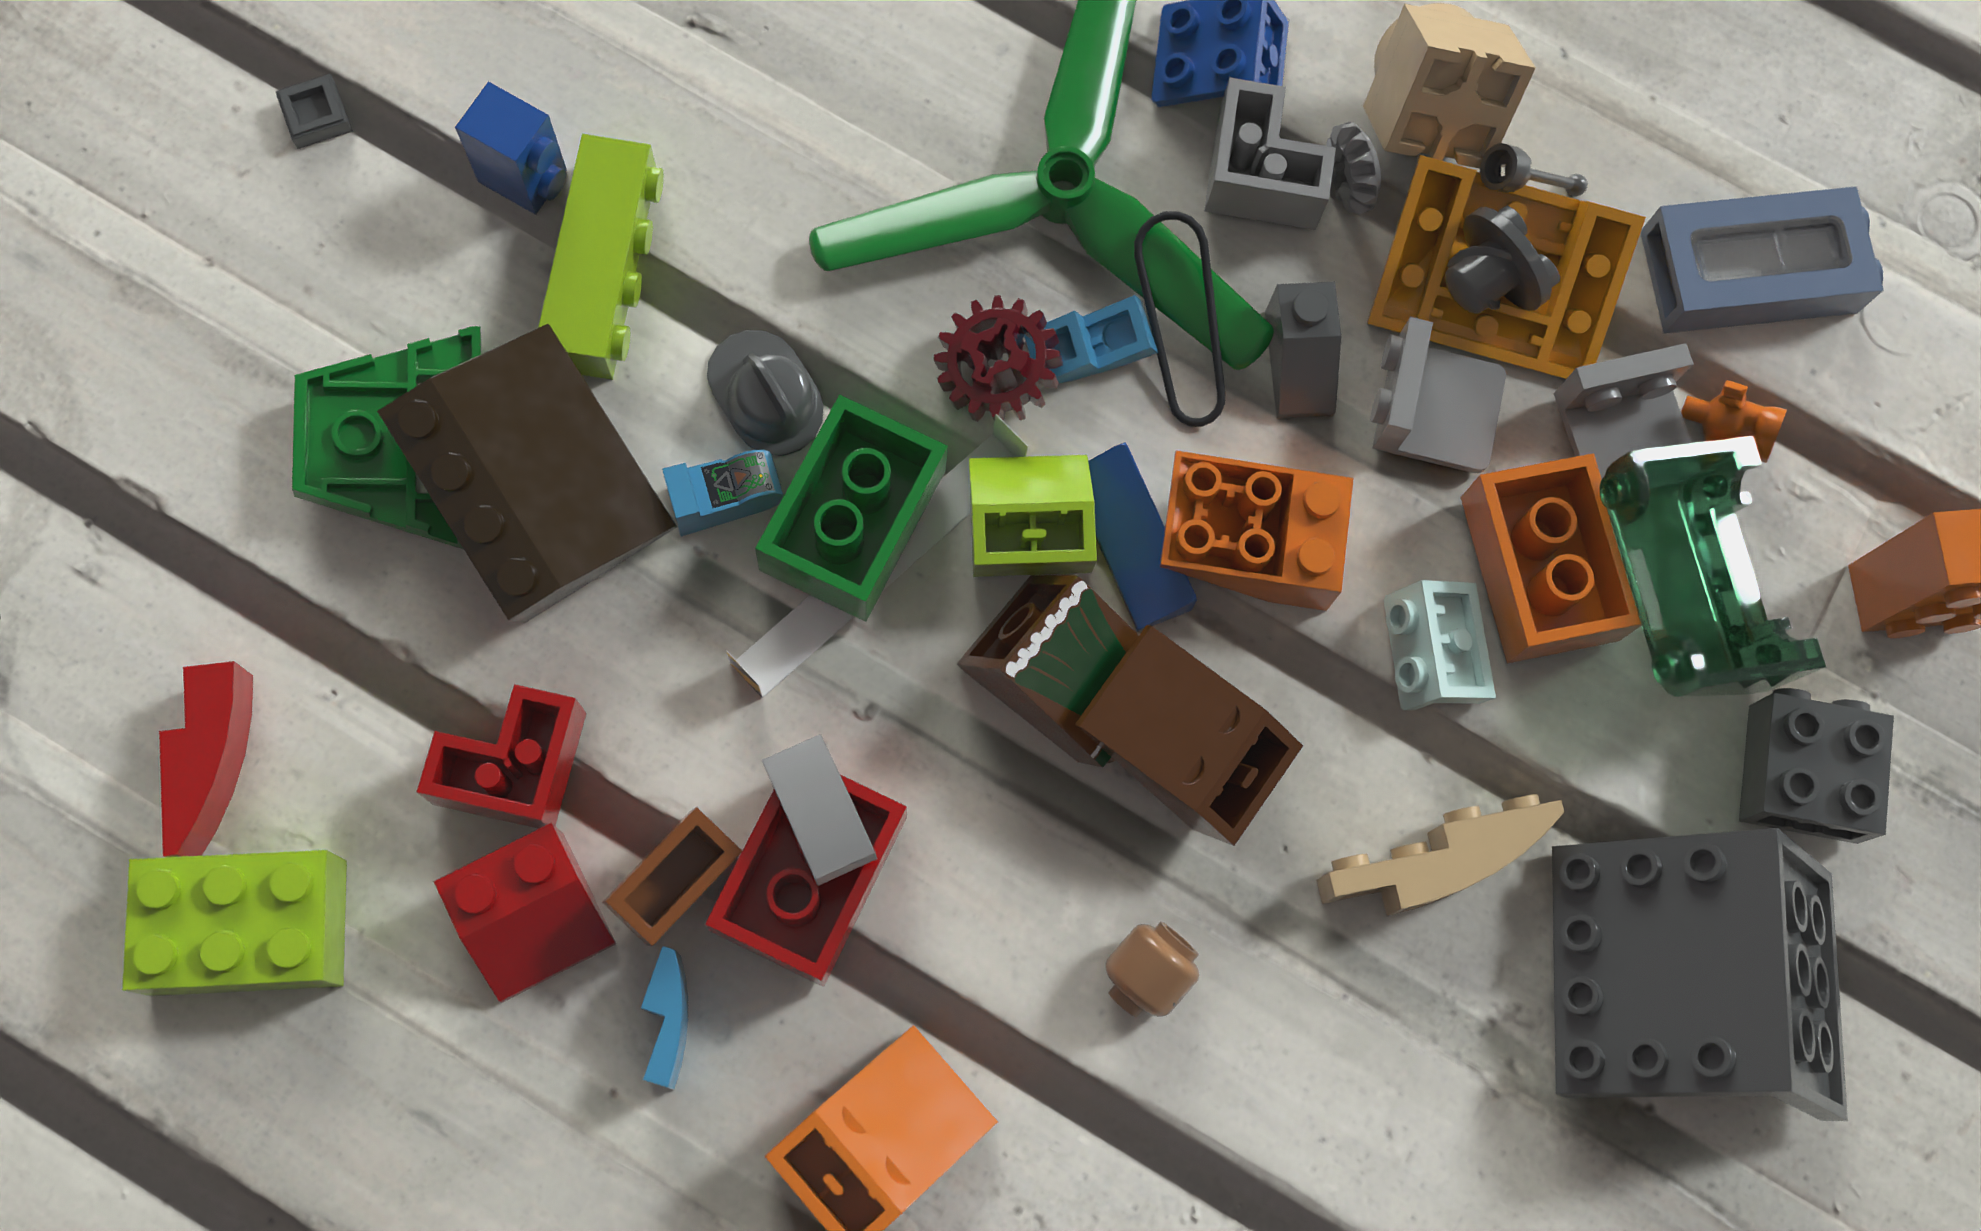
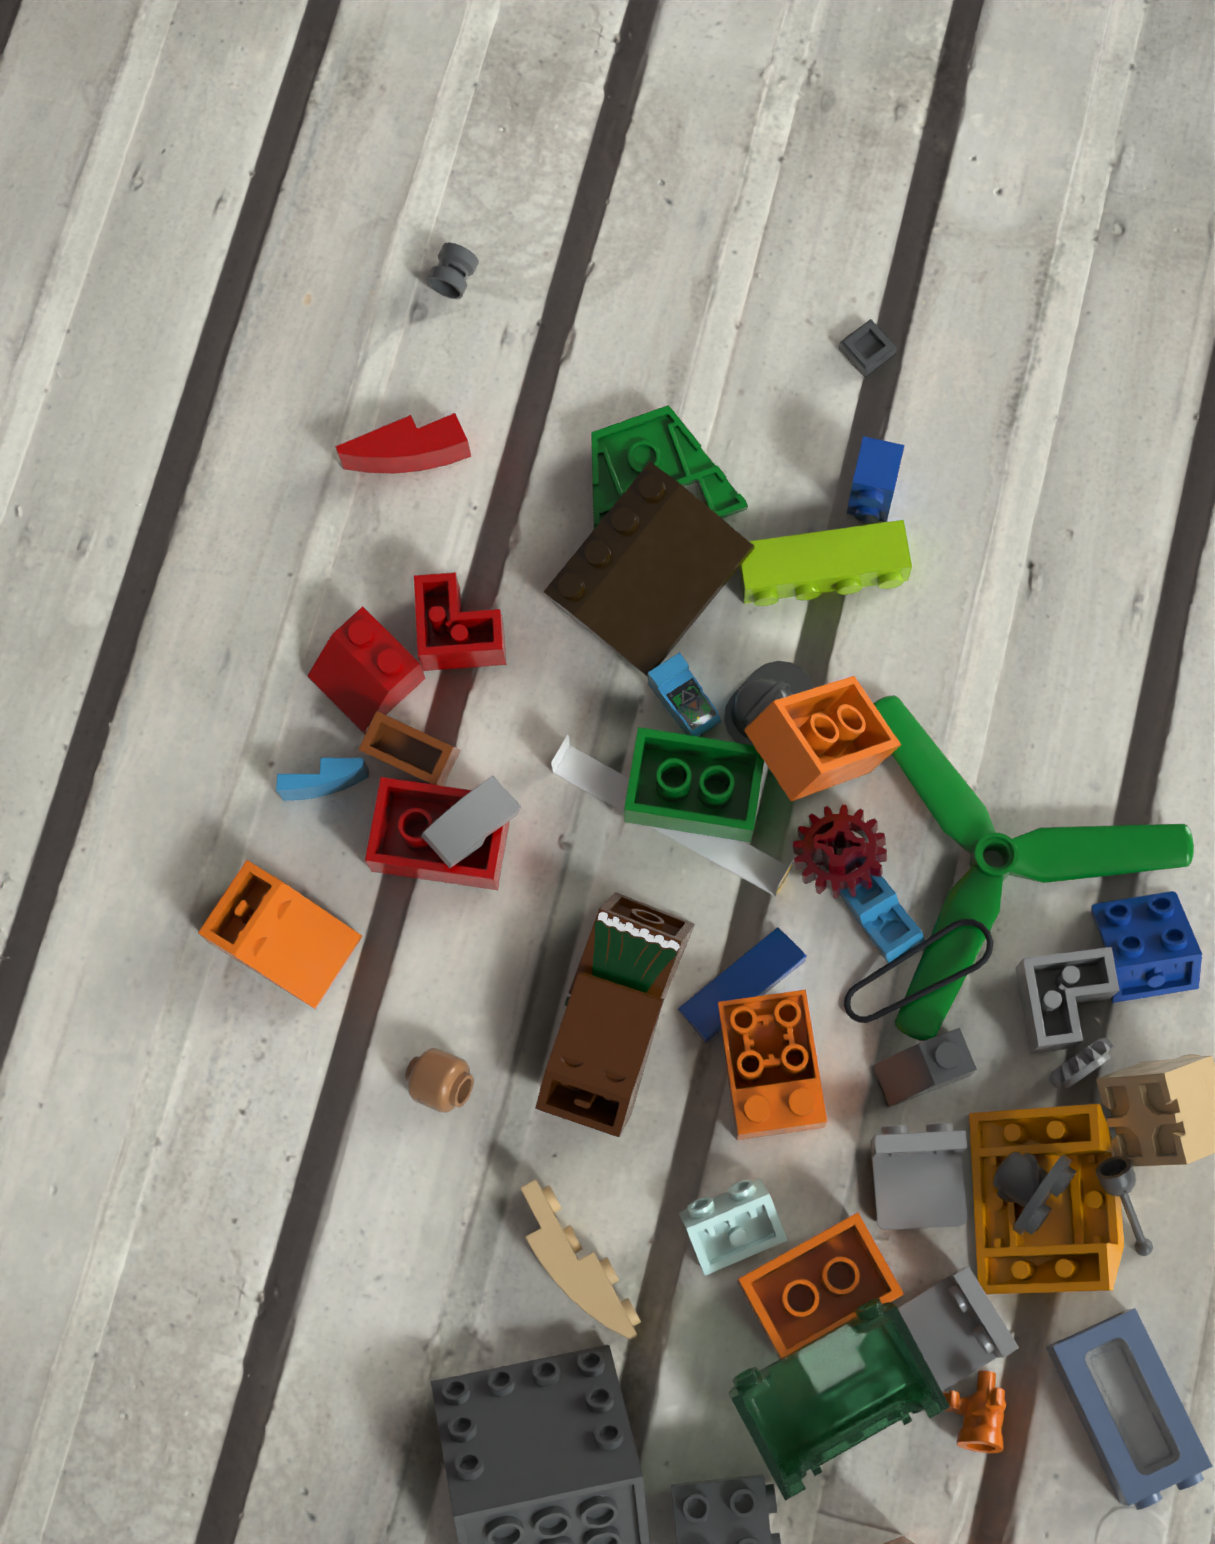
camera: 90 degrees right, 0 degrees up
lime brick [122,850,347,996] -> none
lime slope [969,455,1097,577] -> none
none -> orange brick [744,676,901,801]

